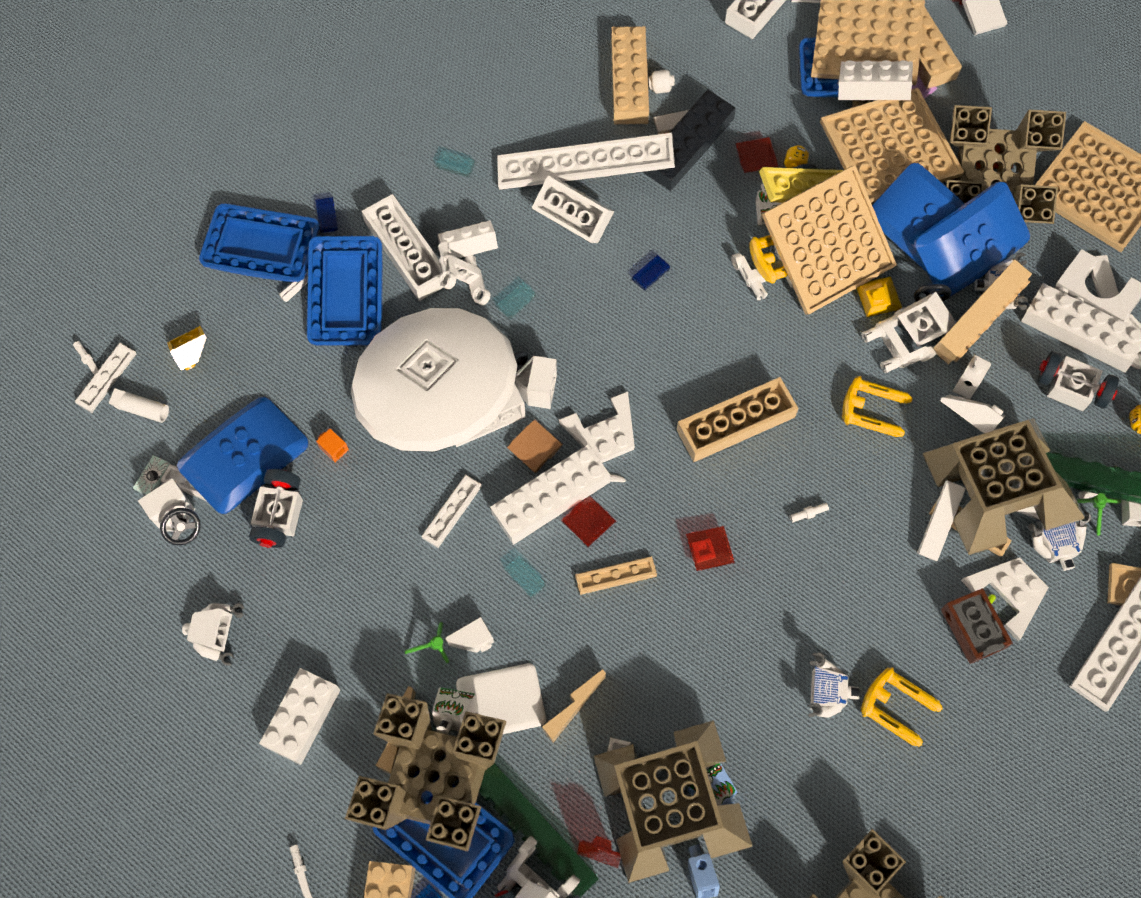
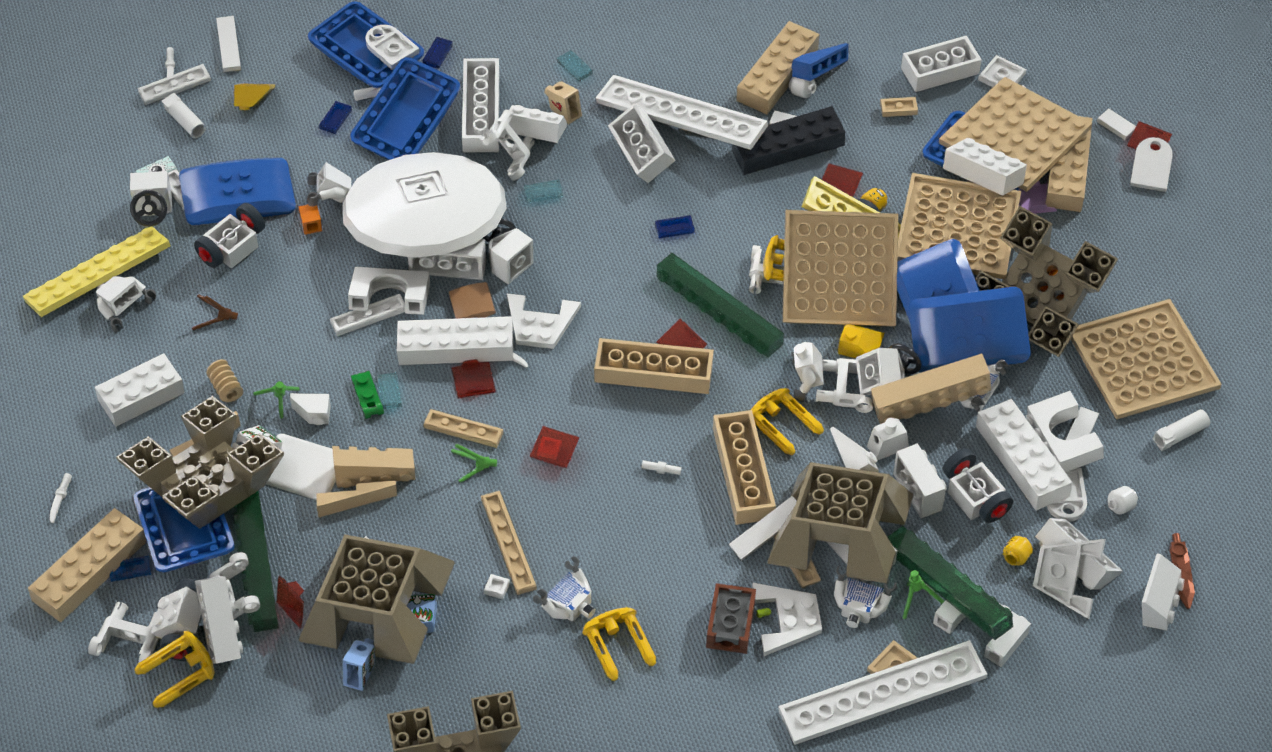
camera: 30 degrees right, 15 degrees down
none -> light yellow plate [23,227,171,317]
none -> reddish brown plant [192,294,238,330]
none -> tan piece [206,359,243,402]
none -> white tile [216,16,241,72]
none -> white torso [307,163,351,206]
none -> clear blue tile [319,101,352,134]
none -> tan wedge [332,446,416,488]
none -> white arch [348,267,430,315]
none -> green plate [351,371,384,419]
none -> white tile [366,25,419,70]
none -> bright green plant [451,444,497,483]
none -> tan tile [481,491,537,595]
none -> white tile [484,574,510,599]
none -> tan torso [545,82,582,124]
none -> clear red piece [656,318,707,349]
none -> clear green brick [657,253,784,358]
none -> tan brick [713,410,776,525]
none -> blue slope [791,43,849,81]
none -> white torso [791,342,824,402]
none -> tan plate [880,97,918,117]
none -> white brick [893,443,947,518]

